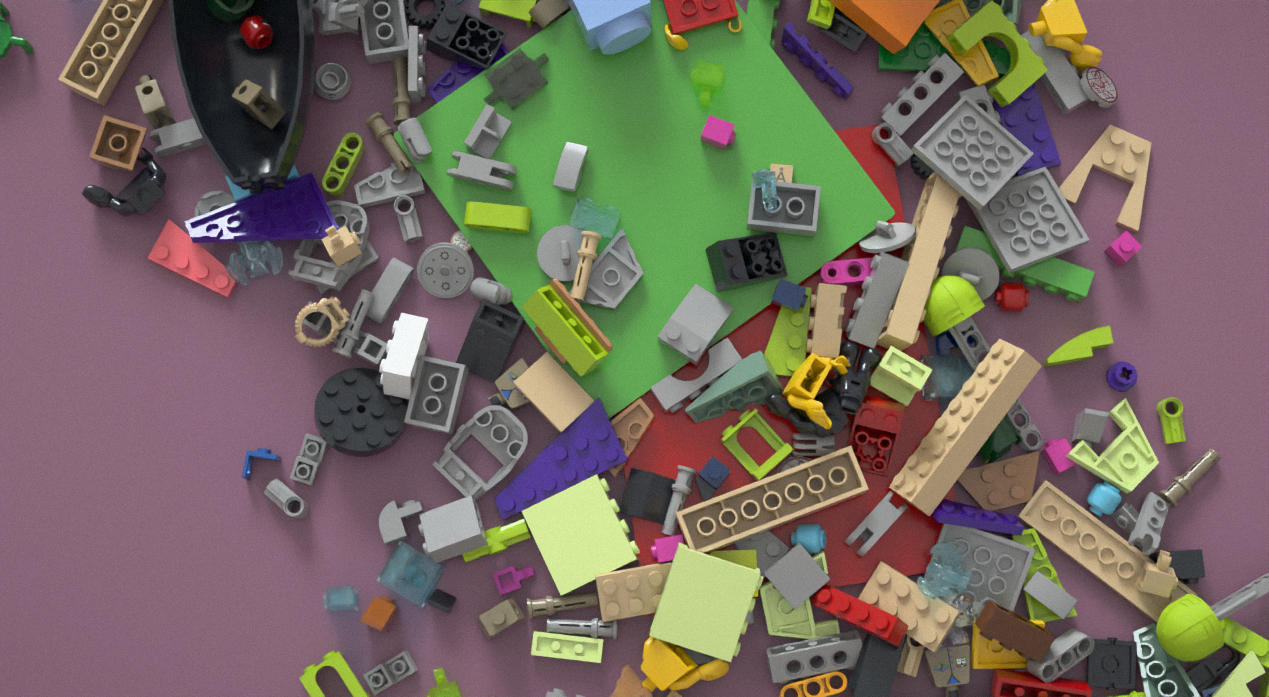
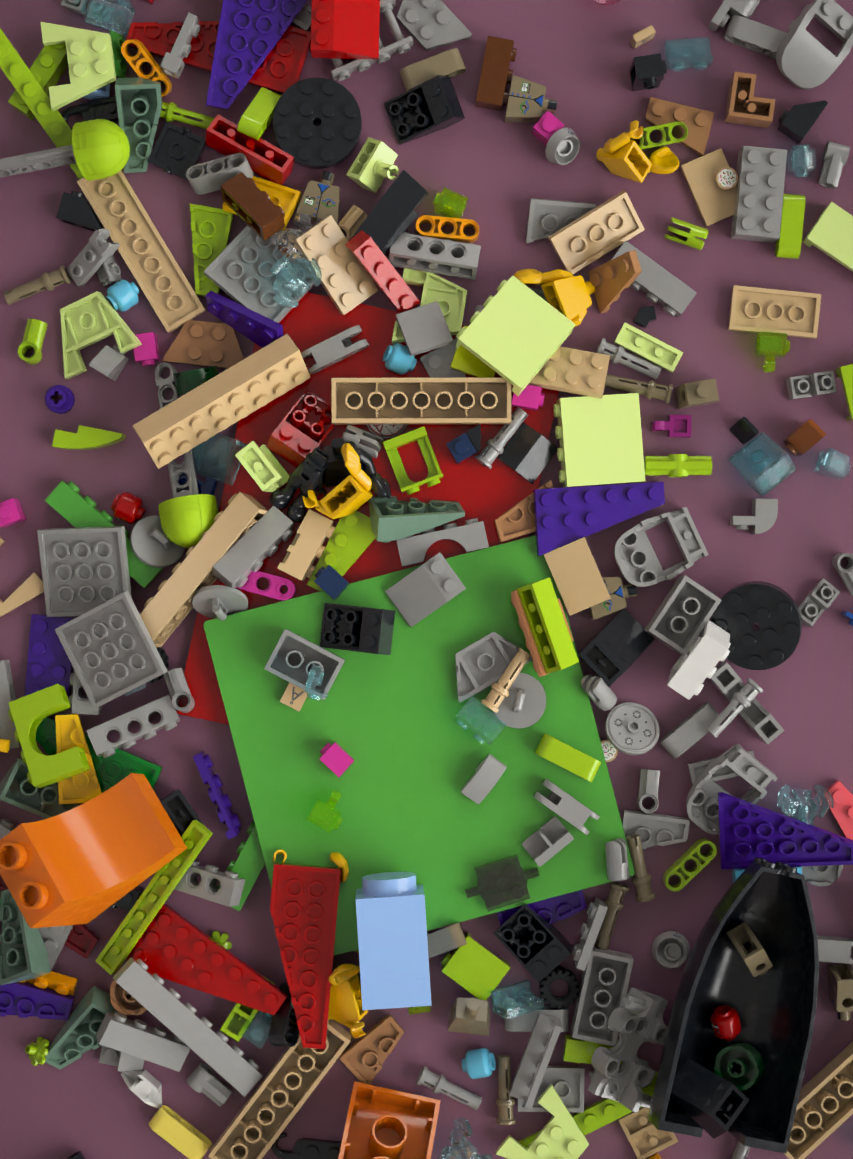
camera: 165 degrees left, 10 degrees up
tan piece [295,296,350,347] -> none
tan brick [321,226,362,267] -> none
light grey brick [418,496,488,563] -> none
light grey slope [1023,571,1078,620] -> none
tan brick [1138,550,1178,598] -> none
none -> black piece [633,306,656,328]

